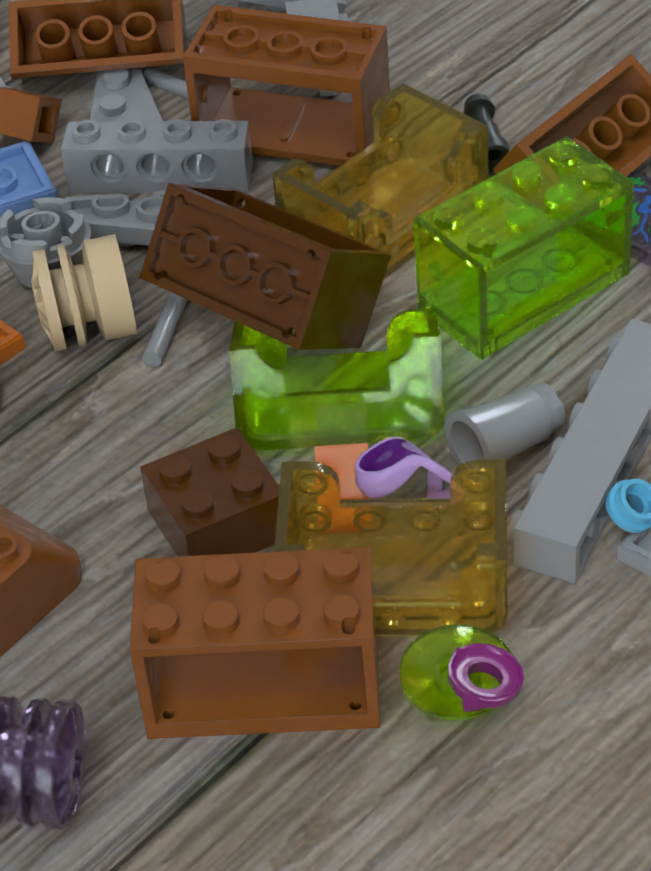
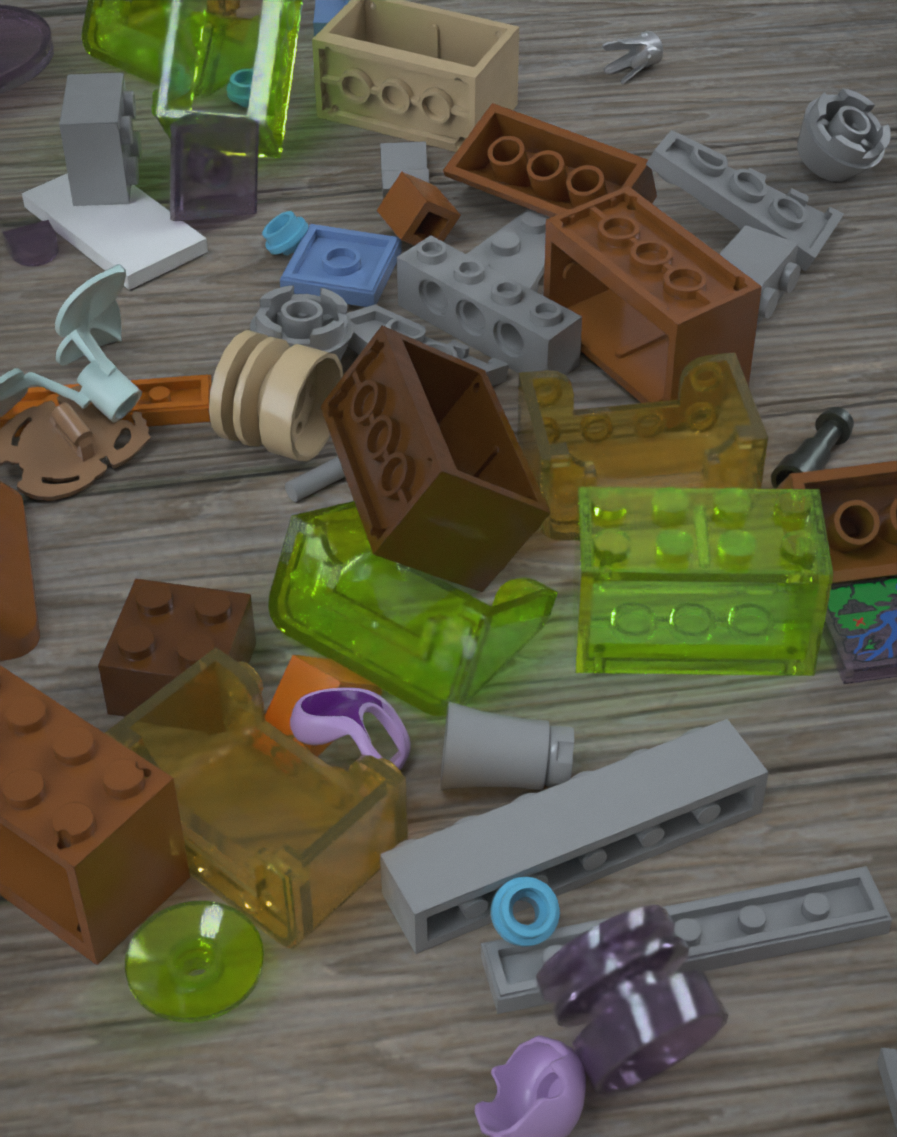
camera: 35 degrees right, 0 degrees up
magenta piece [447,643,524,712] -> none

